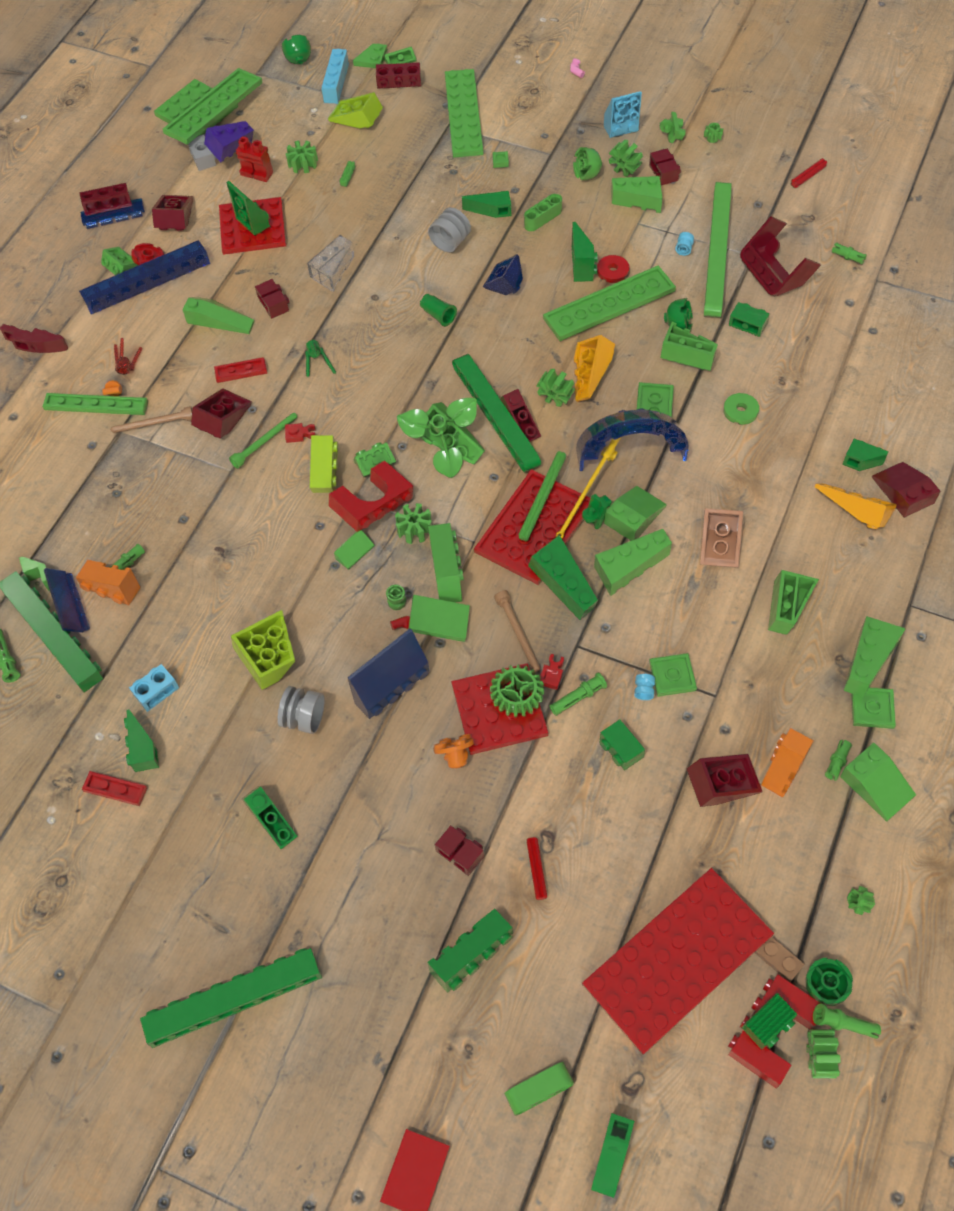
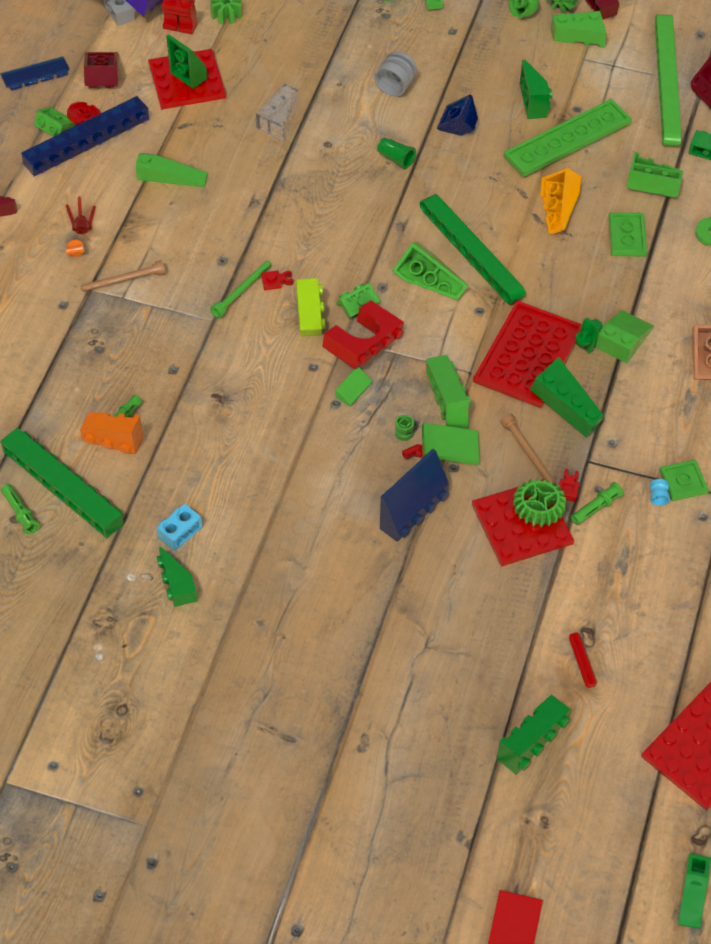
camera: 10 degrees left, 5 degrees down
bright green slope [19,556,55,591] -> none
bright green tile [42,393,148,415] -> none
clear blue windscreen [44,568,90,633] -> none
dark red brick [79,183,132,216] -> none
red tile [82,771,147,807] -> none
green brick [140,948,322,1048] -> none
dark red slope [191,388,252,439] -> none
red tile [214,357,268,383] -> none
lime wedge [231,610,295,690] -> none
green slope [242,786,298,849] -> none
dark red piece [255,279,289,319] -> none
light grey wheel [277,686,325,734] -> none
green plant [305,340,336,377] -> none
bright green axle [339,161,356,187] -> none
bright green gear [395,503,432,544] -> none
bright green plant [397,398,477,478] -> none
orange plate [433,734,474,769] -> none
dark red piece [434,825,484,876] -> none
green slope [462,191,511,218] -> none
dark red slope [500,389,541,442] -> none
bright green beam [504,1062,575,1116] -> none
bright green axle [519,451,566,541] -> none
bright green beam [524,194,562,231] -> none
bright green gear [536,369,575,407] -> none
yellow piece [556,424,627,538] -> none
clear blue windscreen [576,408,689,471] -> none
bright green wedge [594,529,672,596] -> none
red tile [597,255,629,283] -> none
green brick [599,719,645,771] -> none
green cylinder [664,298,693,332] -> none
medium azure wheel [675,232,694,256] -> none

